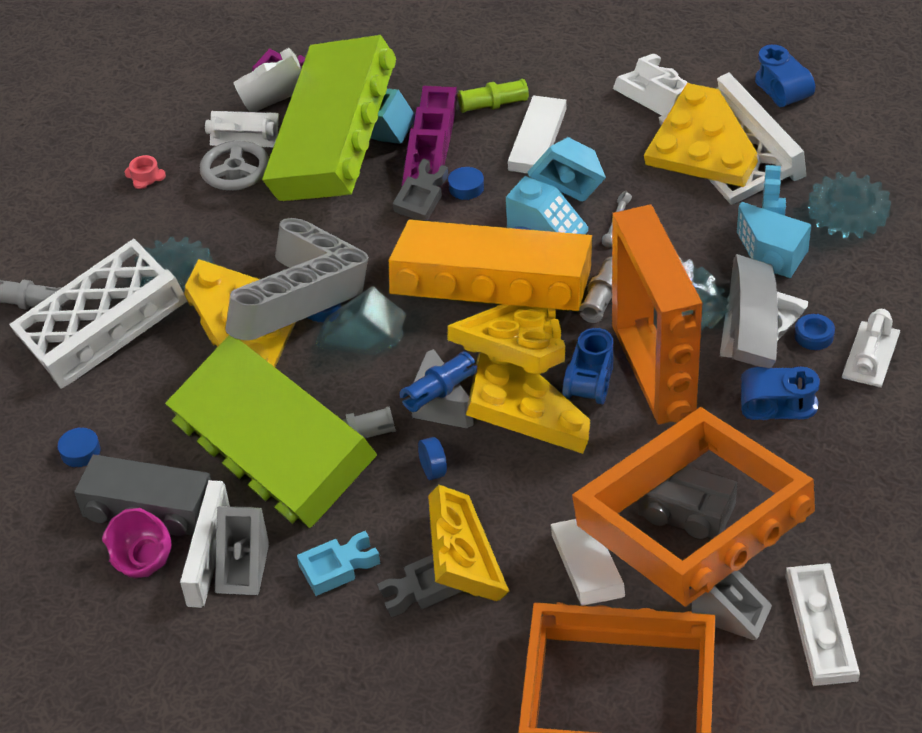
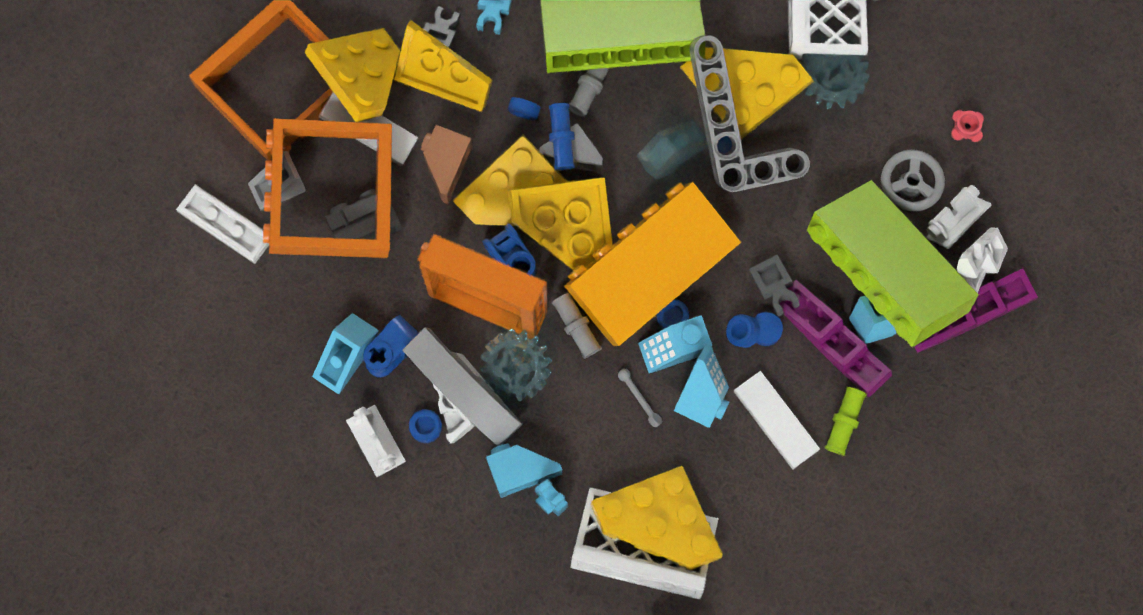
camera: 125 degrees right, 30 degrees up
white slope [613,54,688,115] -> none
clear light blue gear [808,172,891,238] -> none
none -> yellow plate [305,28,400,122]
none -> medium azure slope [312,313,379,394]
none -> nougat slope [421,125,473,204]
none -> blue tile [726,314,760,348]

